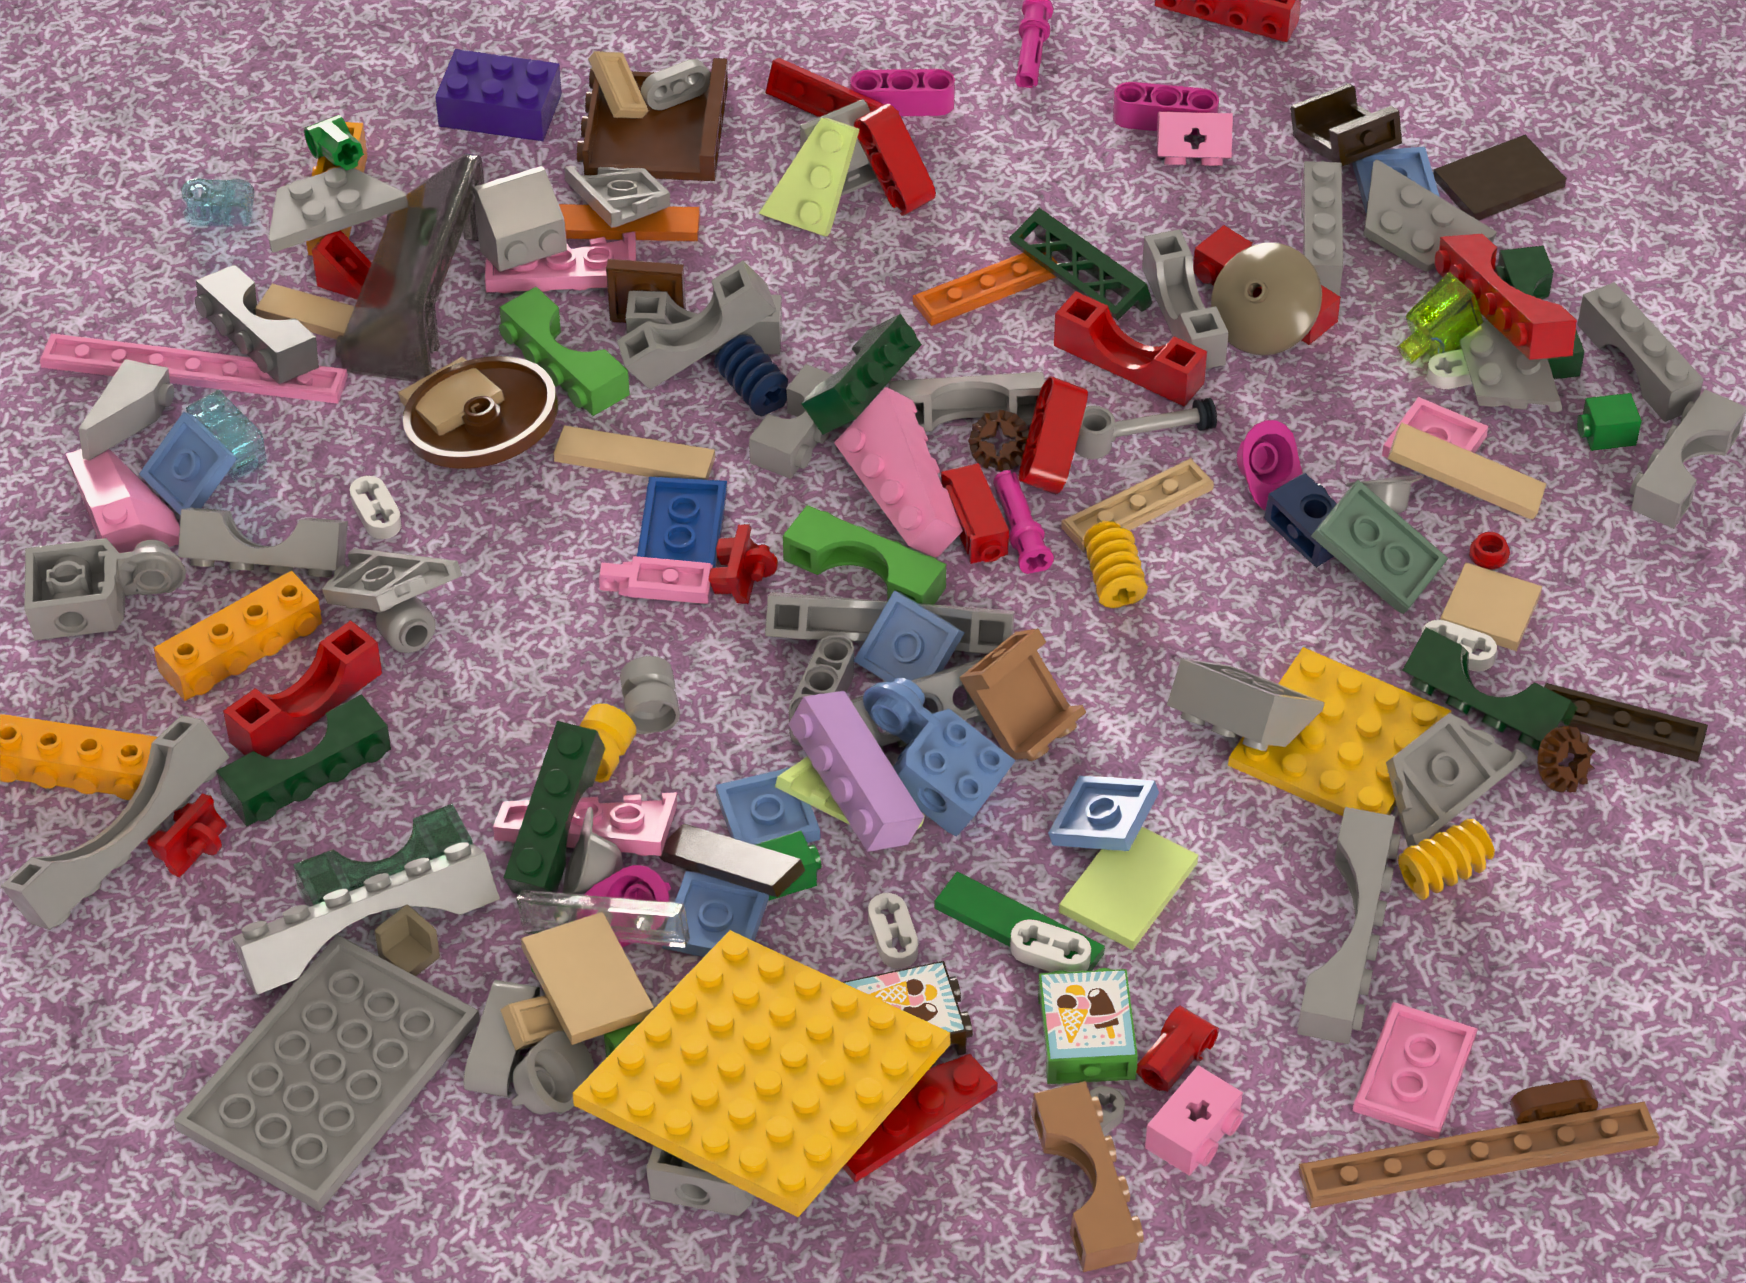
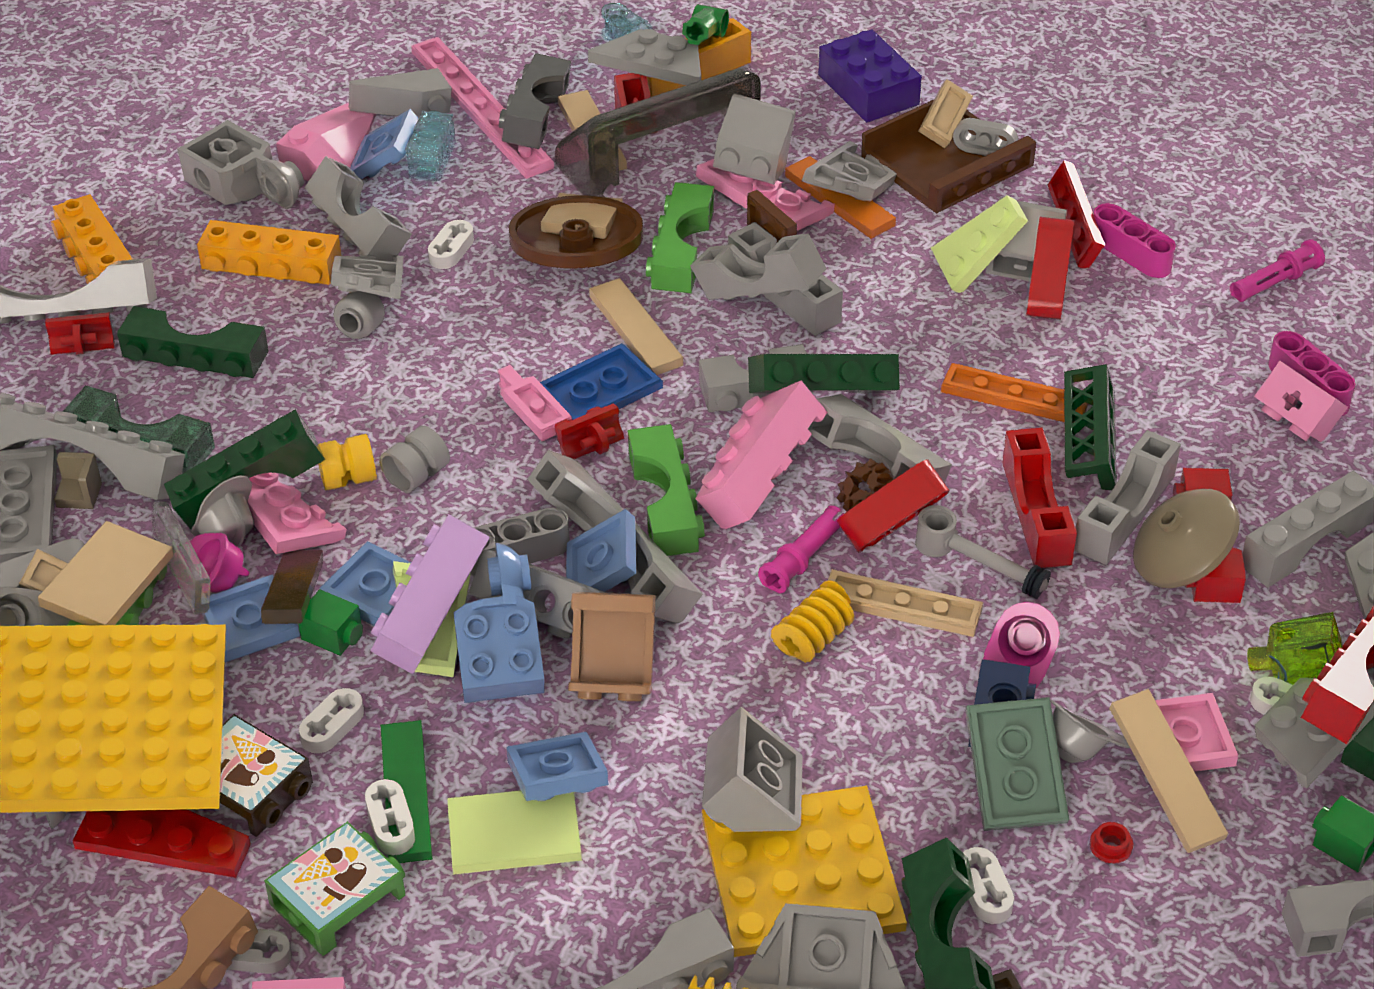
camera: 50 degrees right, 5 degrees down
red arch [223,620,382,757] -> none
dark blue piece [714,334,788,417] -> none
red window [941,463,1009,564] -> none
red piece [1136,1005,1219,1092] -> none
tan tile [1440,562,1543,651] -> none

